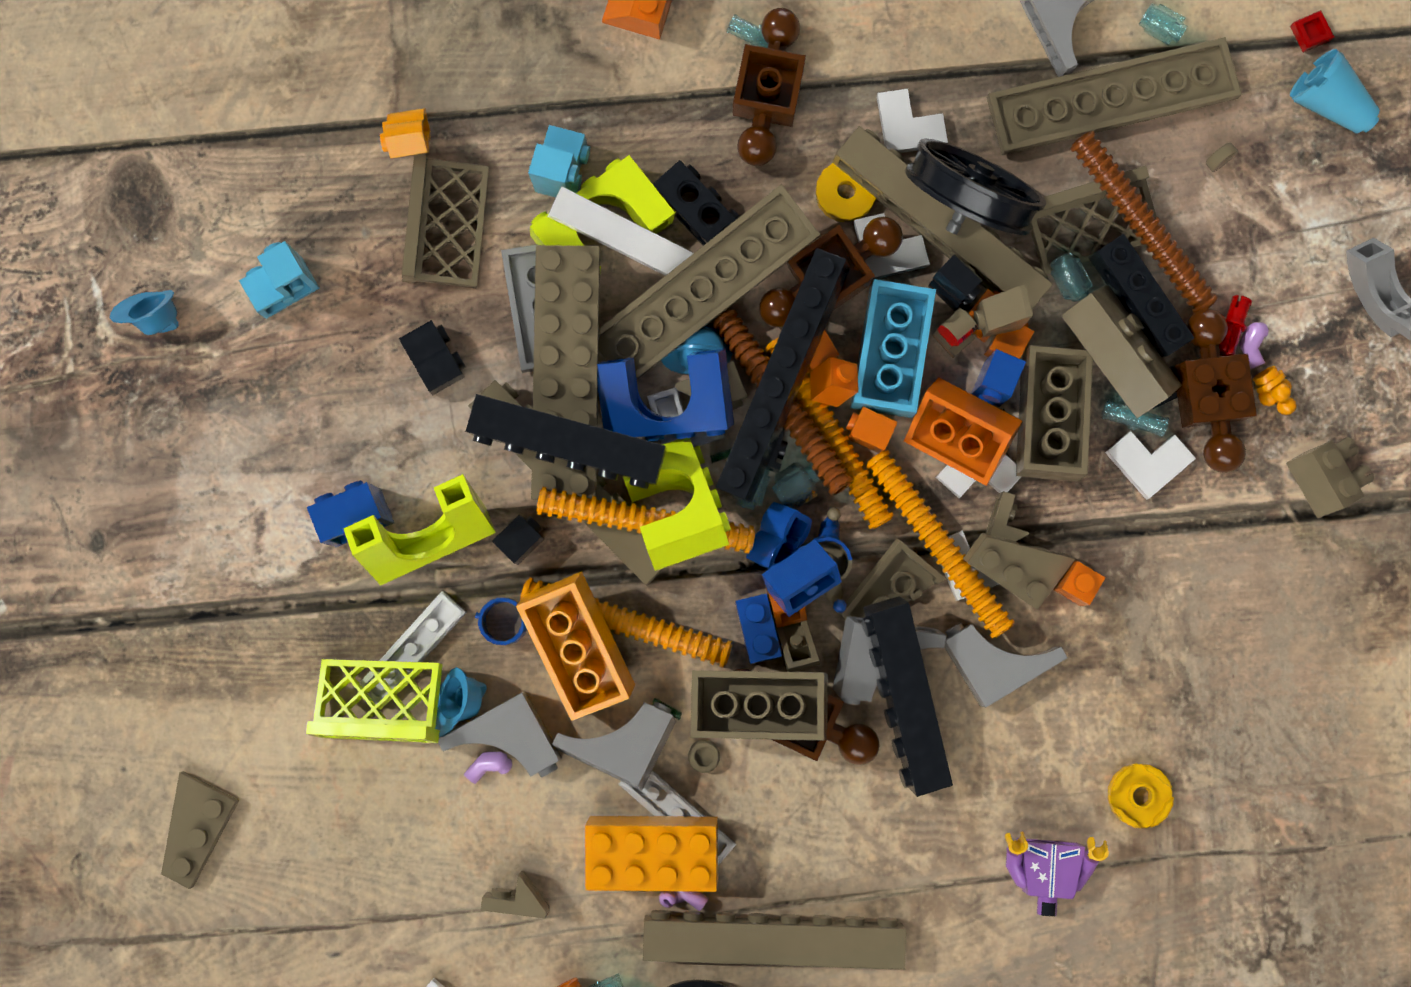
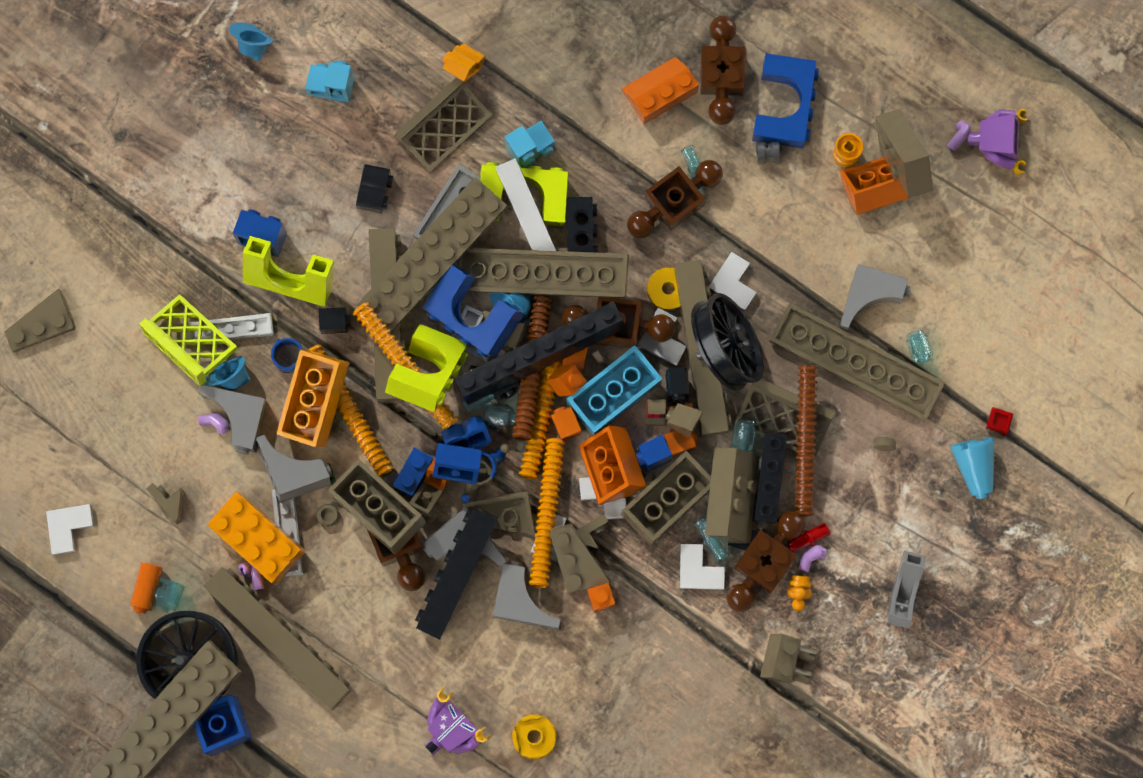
camera: 40 degrees right, 5 degrees down
black brick [465,394,667,489] -> none

